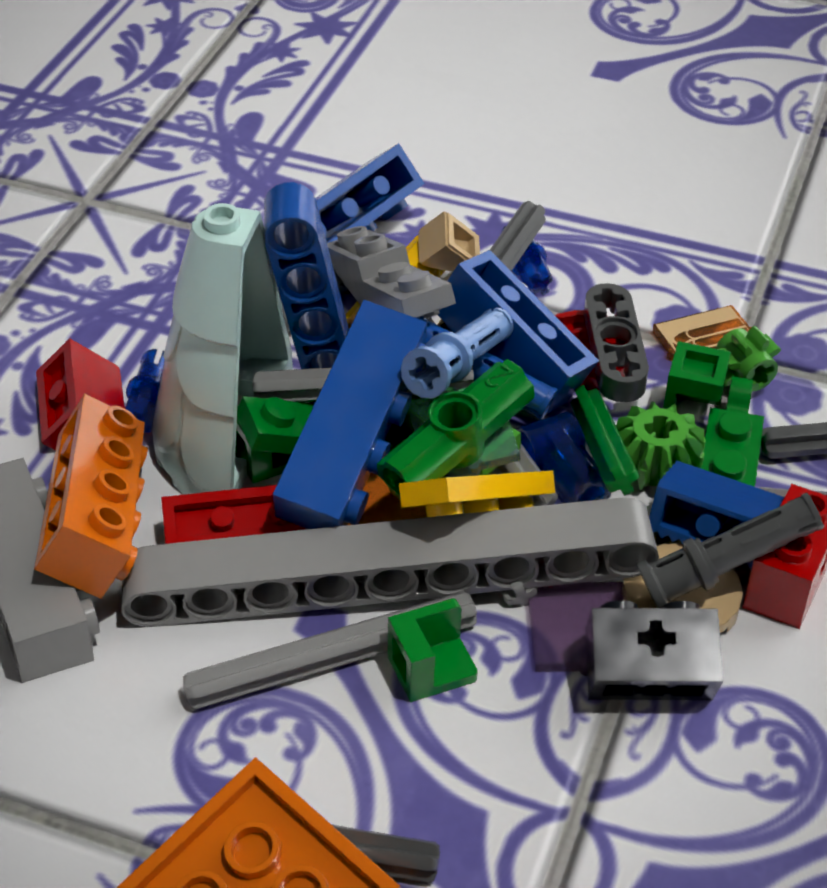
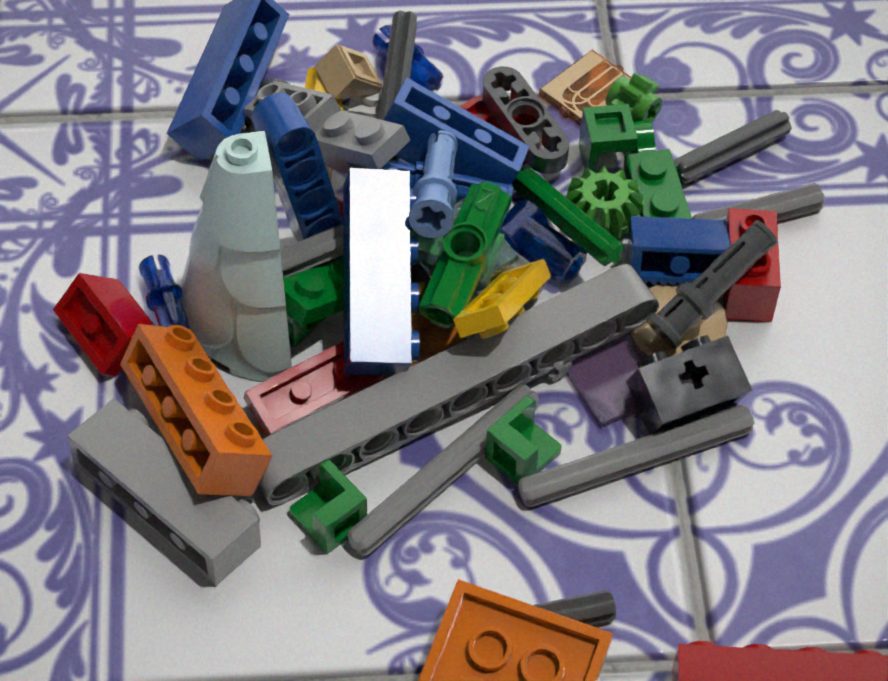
camera: 25 degrees left, 10 degrees up
none -> green panel [290,459,367,554]
none -> light grey axle [518,405,755,507]

